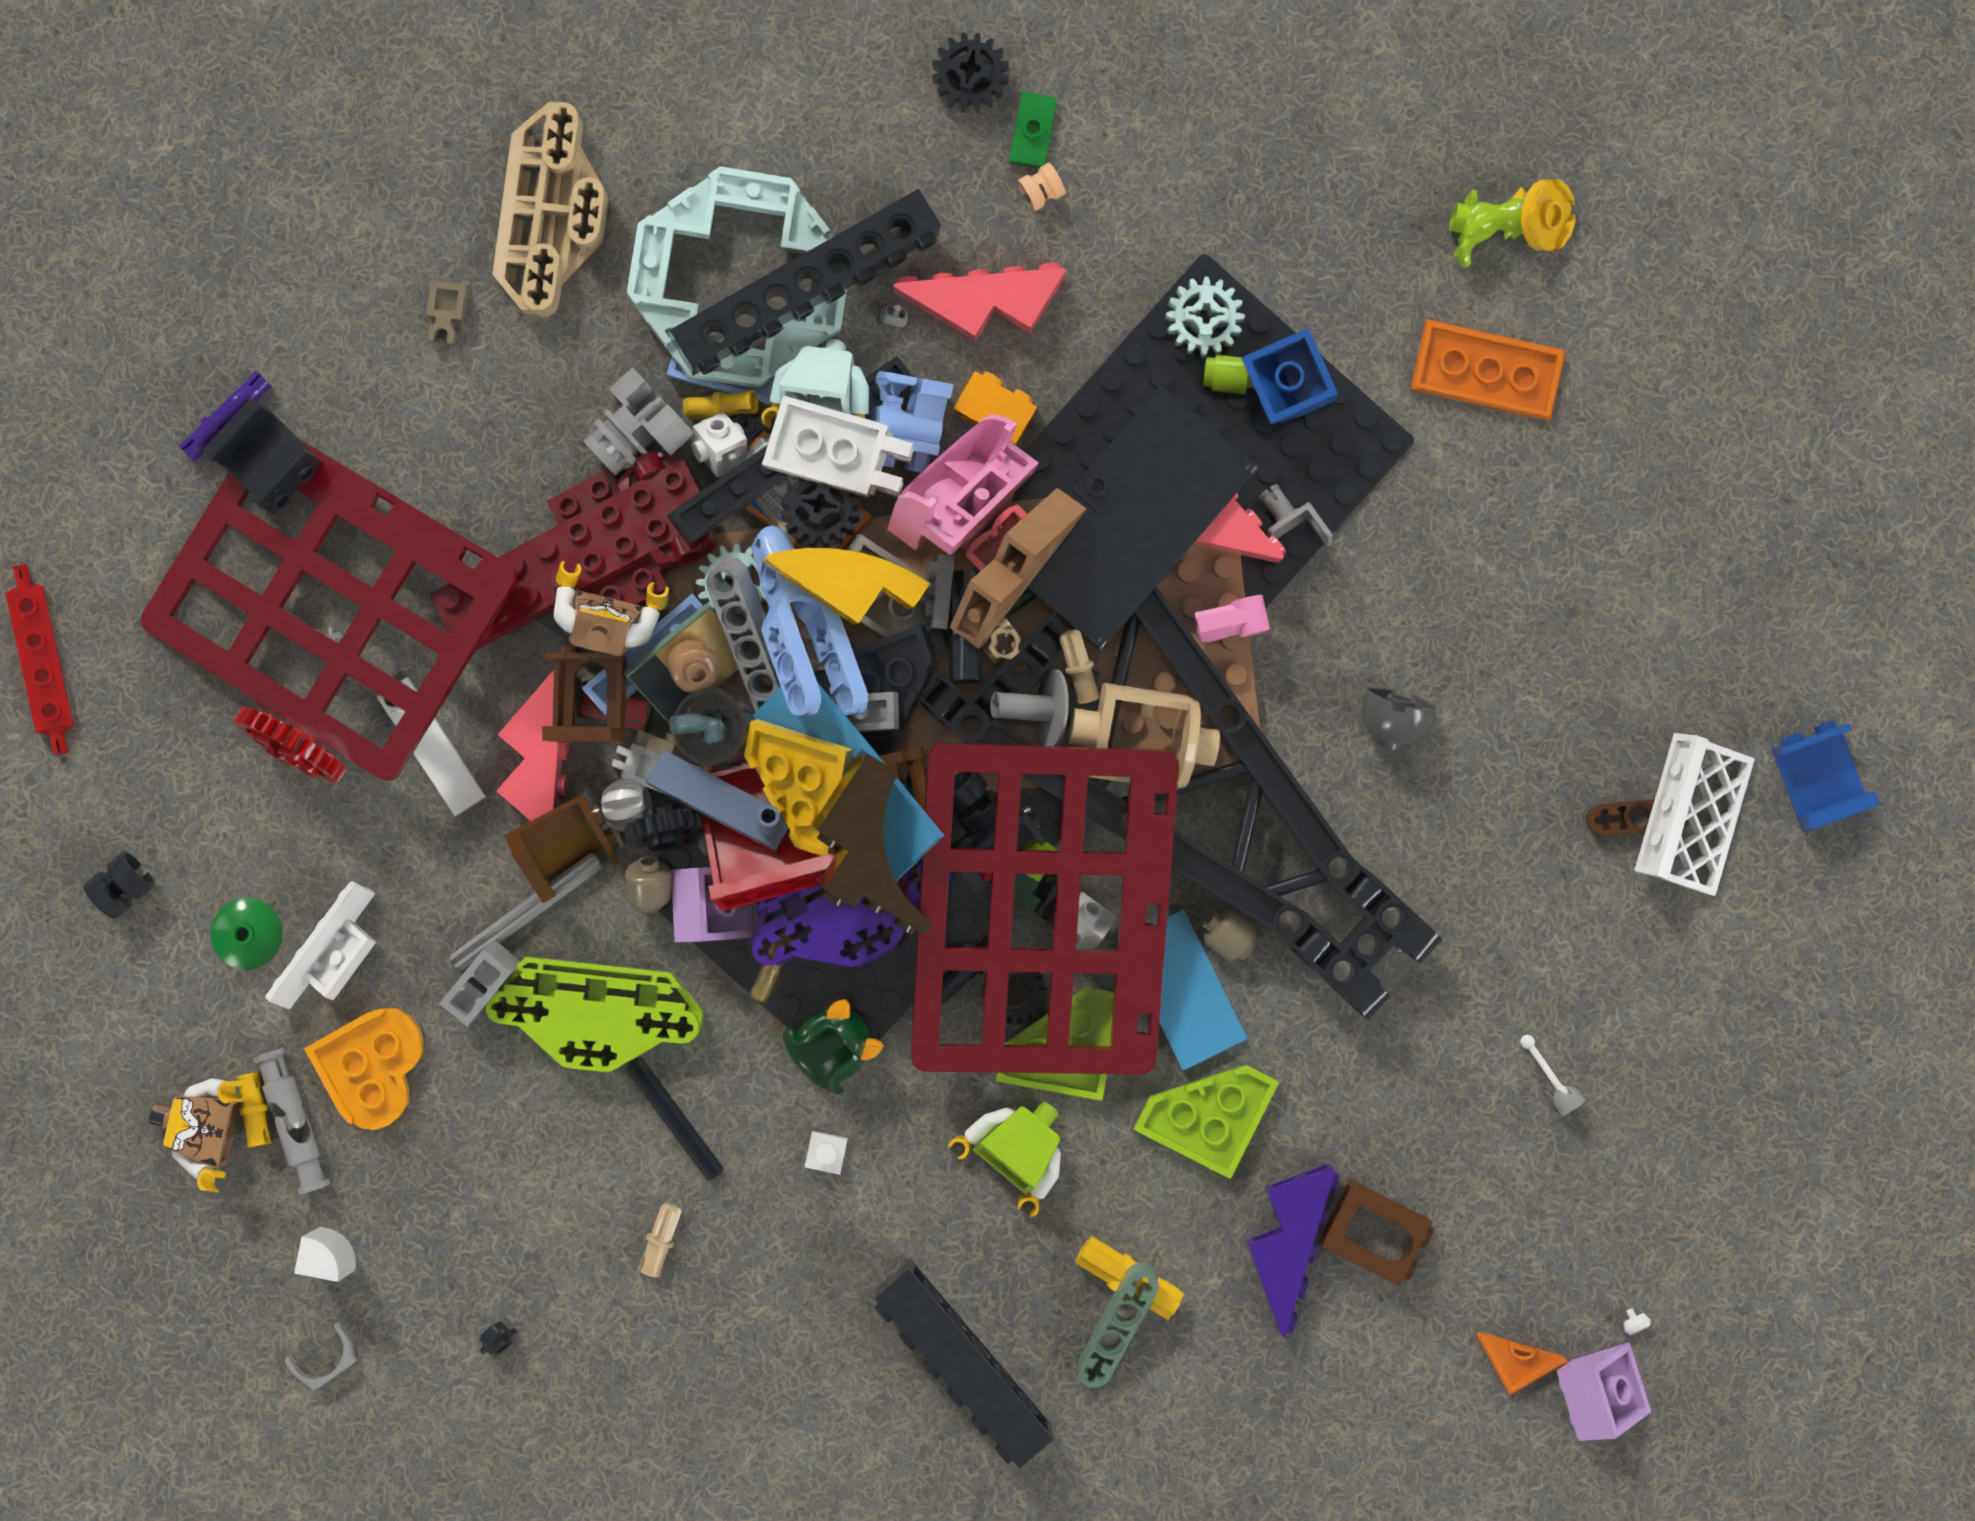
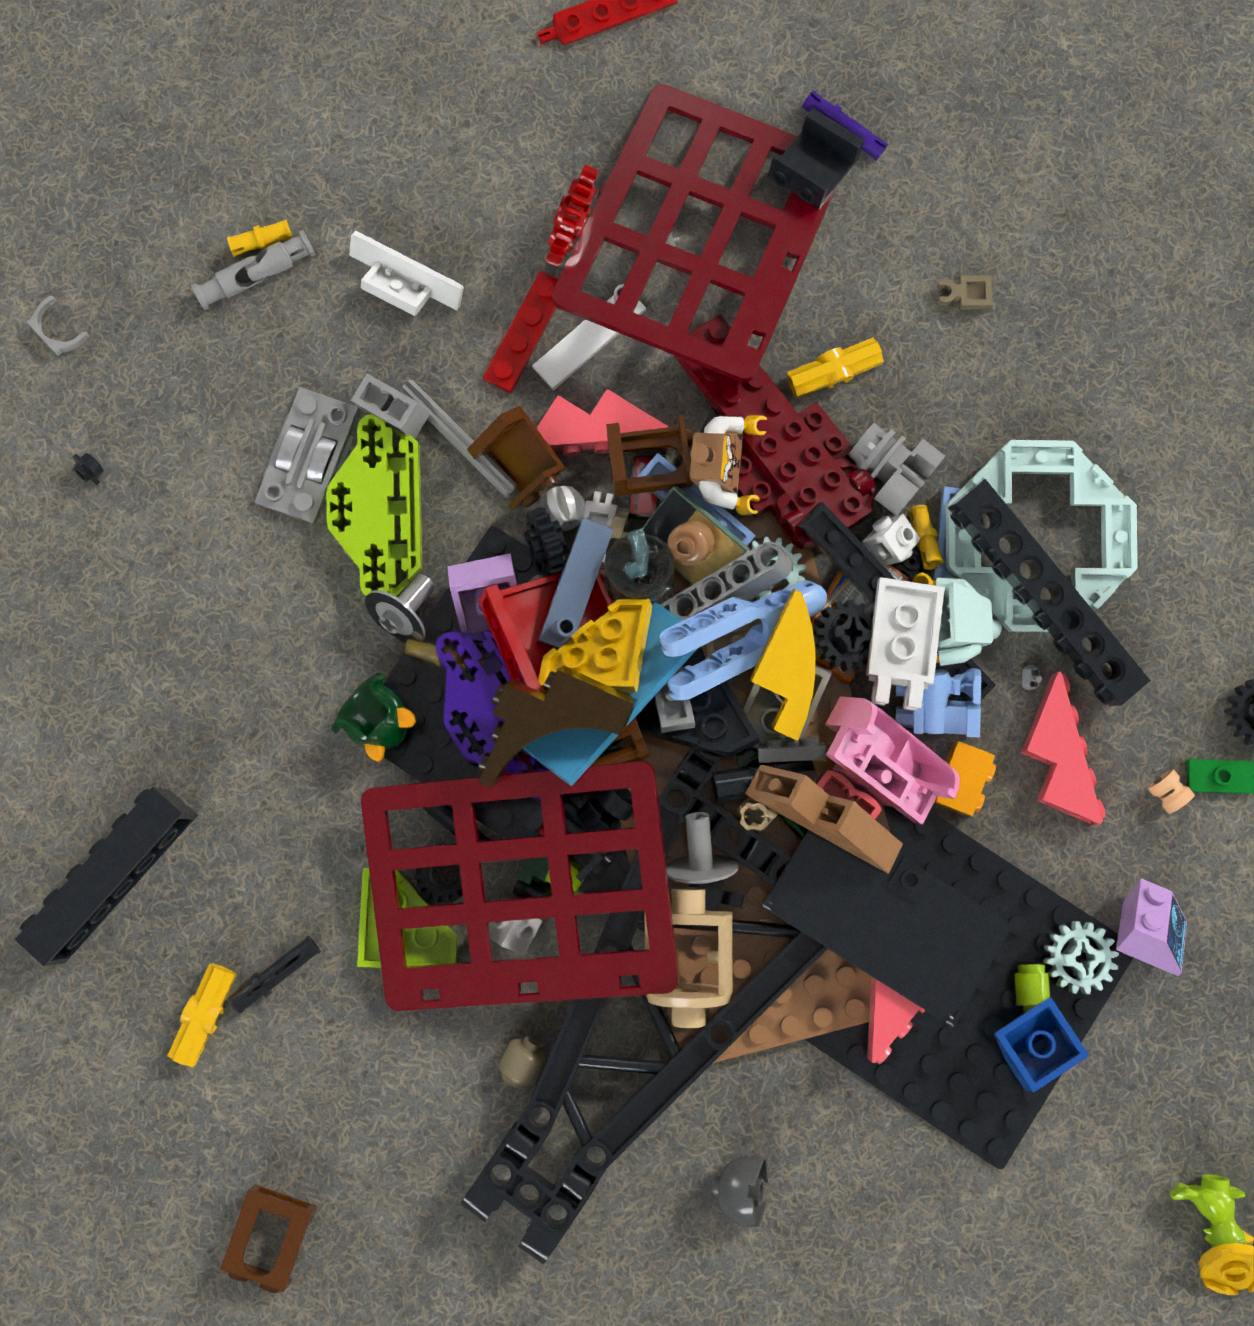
camera: 85 degrees right, 5 degrees down
black wheel [83,851,156,919] -> none
torso [149,1078,244,1193] -> none
green dish [211,898,283,970] -> none
white brick [294,1227,356,1282] -> none
light orange plate [304,1008,424,1130] -> none
tan connector [492,102,609,317] -> none
dark tan head [625,856,673,913] -> none
black axle [625,1057,723,1181] -> none
tan axle [638,1203,681,1277] -> none
white plate [805,1131,848,1175] -> none
lime torso [948,1101,1061,1217] -> none
tan axle [1060,630,1100,704] -> none
sand green beam [1078,1263,1159,1388] -> none
lime plate [1133,1064,1279,1179] -> none
dark azure tile [1153,909,1248,1071] -> none
bright pink piece [1194,595,1271,644] -> none
dark purple slope [1246,1164,1339,1337] -> none
light grey bracket [1259,484,1333,546] -> none
orange tile [1410,319,1566,421] -> none
none -> black pin [228,935,321,1014]
none -> light grey piece [254,387,359,525]
none -> light grey piece [365,574,435,645]
none -> red plate [483,270,558,394]
none -> yellow piece [786,337,884,399]
none -> lavender slope [1116,878,1187,976]

